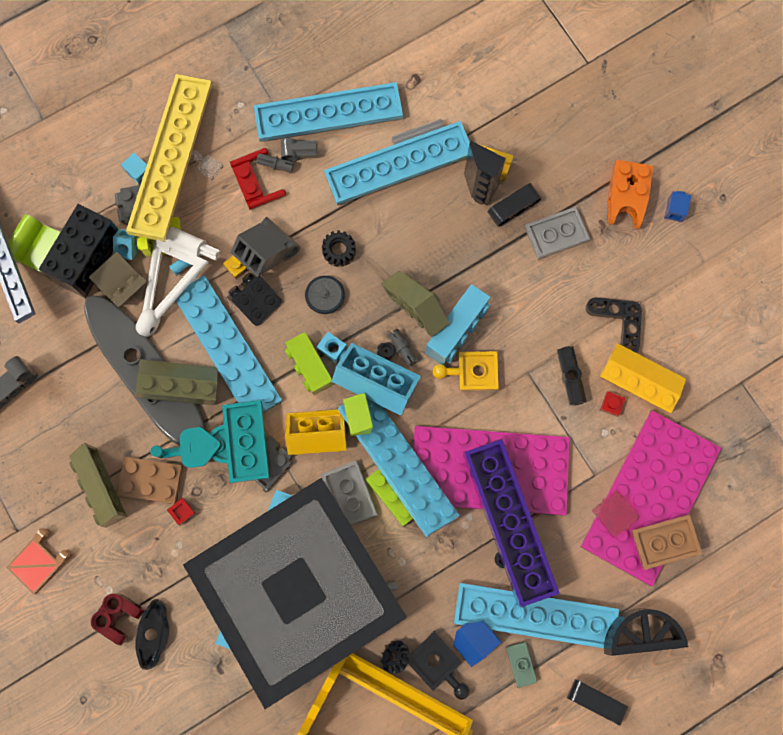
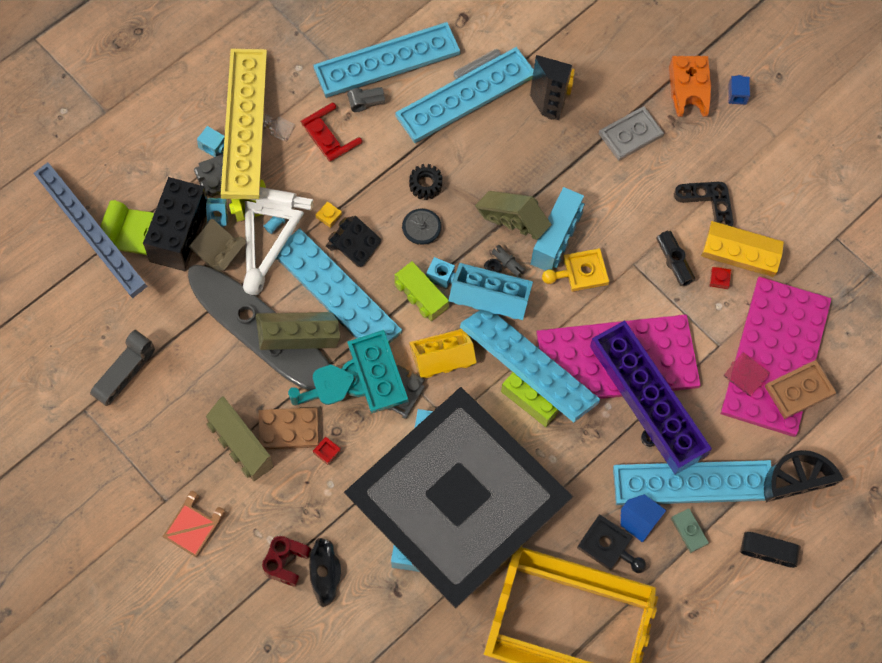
camera: 15 degrees left, 10 degrees down
dark grey piece [230,217,300,278] -> none
dark grey axle [256,154,294,173] -> none
light grey tile [321,460,378,526] -> none
lime slope [343,393,373,436] -> none
black gear [380,640,410,674] -> none
black beam [487,183,542,227] -> none

